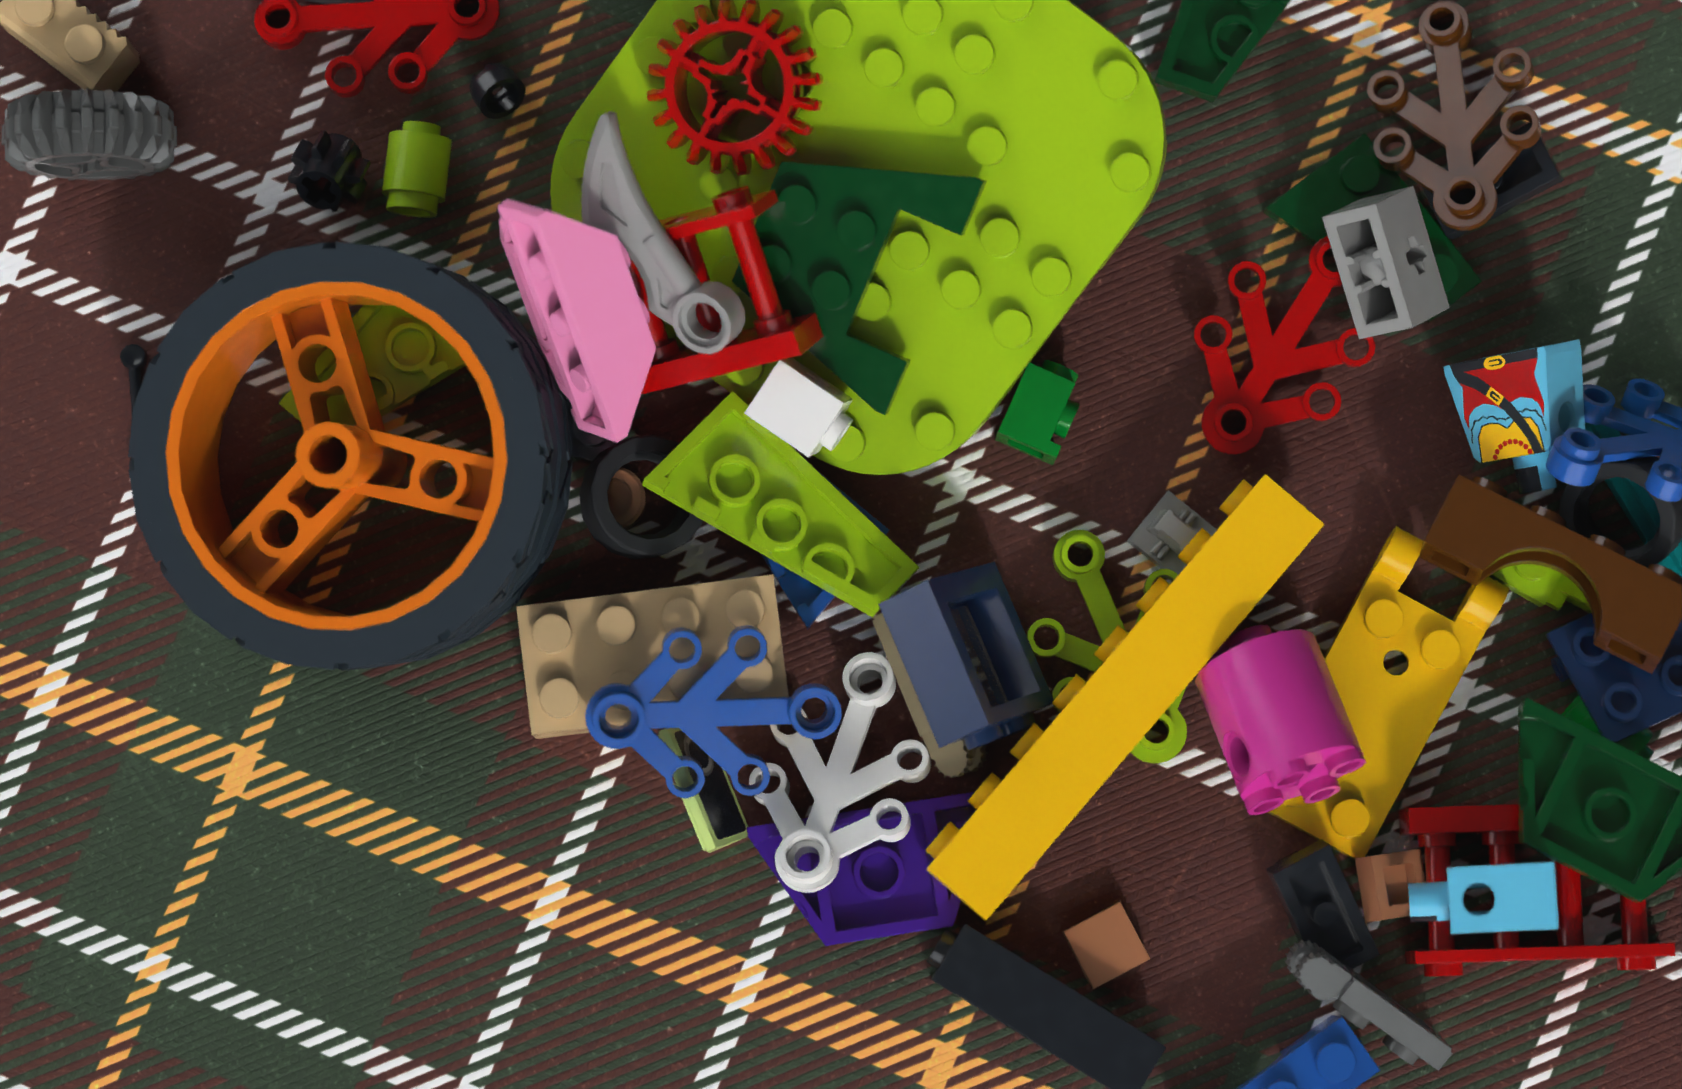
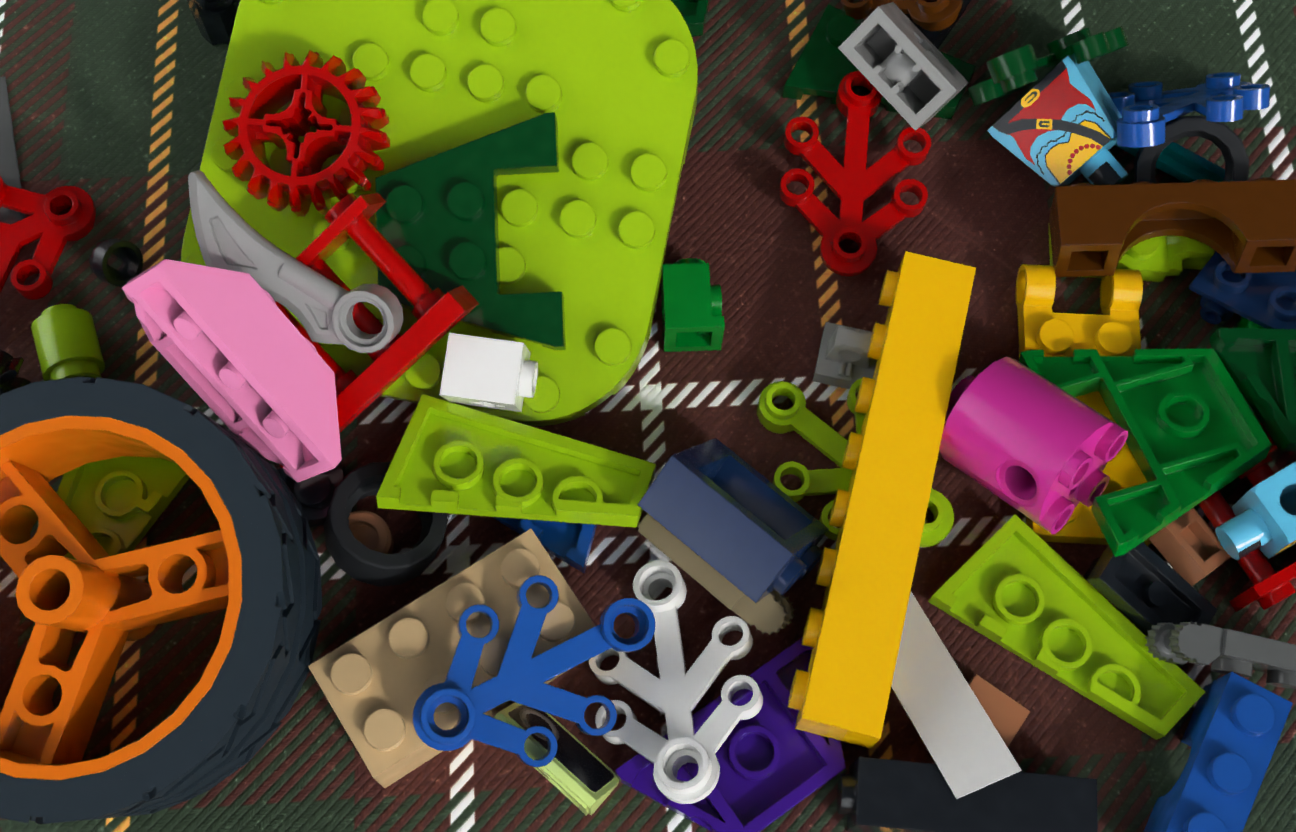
camera: 25 degrees left, 15 degrees down
none -> white sticker [891,592,1022,799]
none -> lime wing [928,514,1205,740]
none -> dark green plant [968,26,1129,107]
none -> green wing [1019,349,1272,557]

